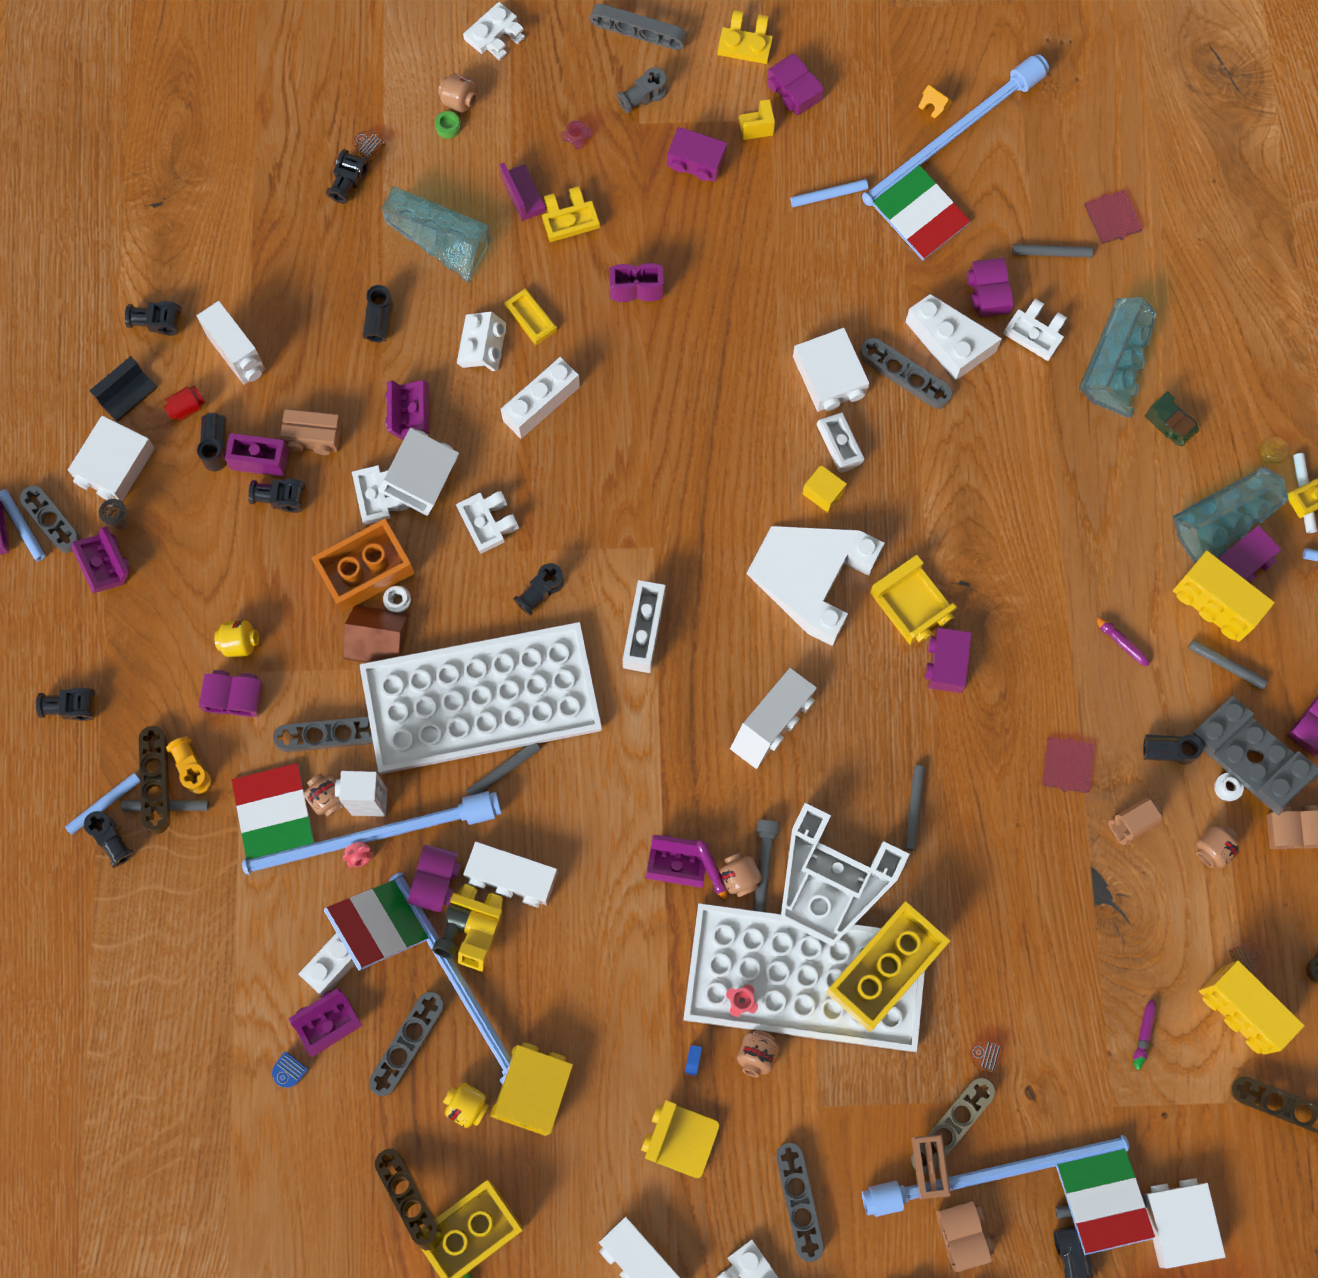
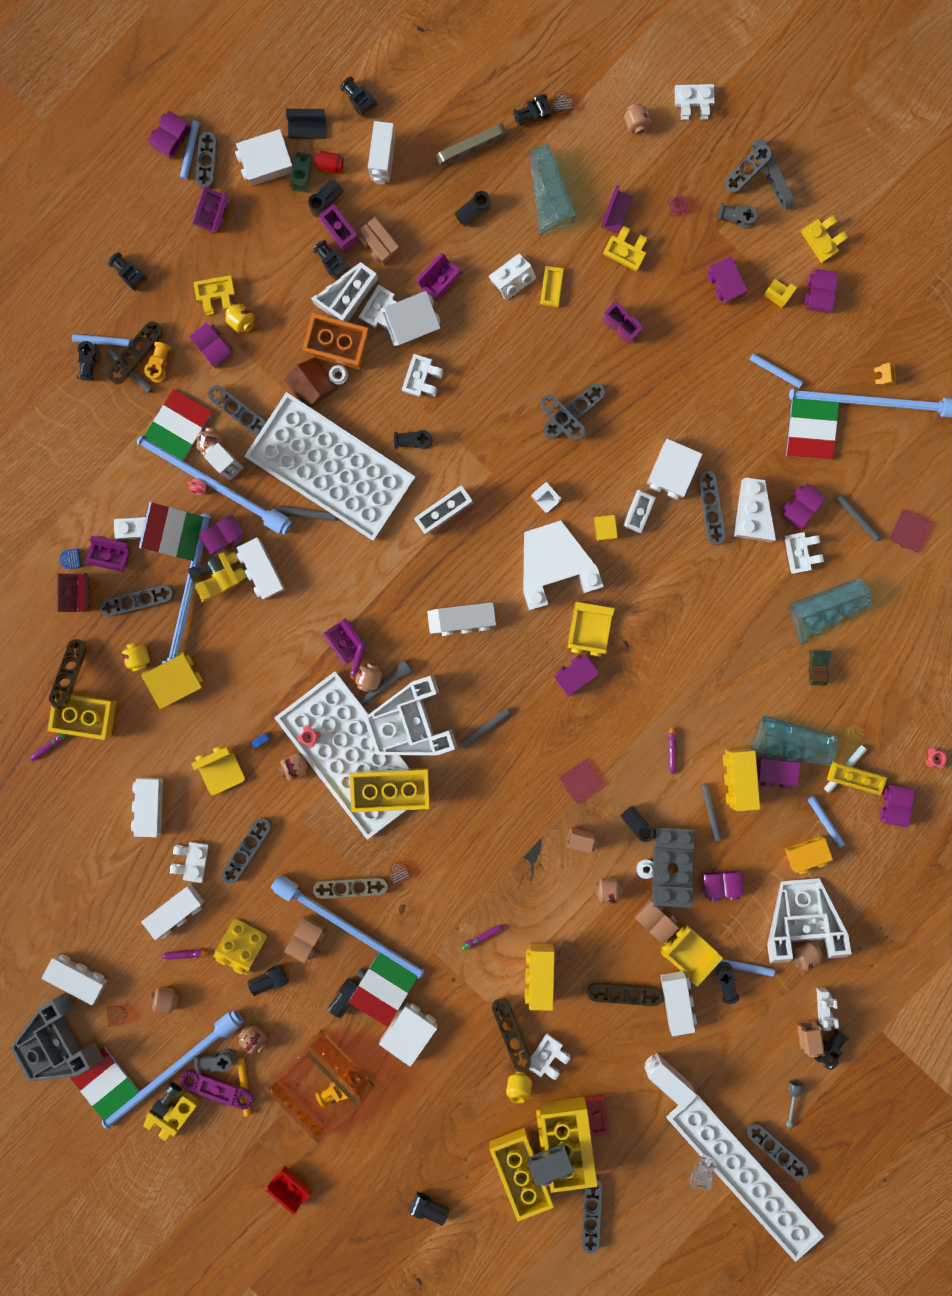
camera: 45 degrees right, 15 degrees up
clear smoke cone [99,499,129,530] -> none
bright green tile [435,111,461,138] -> none
white brick [501,357,580,439] -> none
nougat tile [911,1134,951,1200] -> none
none -> dark red bracket [57,573,91,612]
none -> yellow plate [193,275,236,316]
none -> clear green leg [290,152,312,193]
none -> white wedge [311,262,378,322]
none -> dark tan beam [436,124,508,166]
none -> white panel [531,482,561,513]
none -> dark grey beam [540,395,585,441]
none -> dark grey beam [543,383,605,439]
none -> dark grey beam [725,145,773,193]

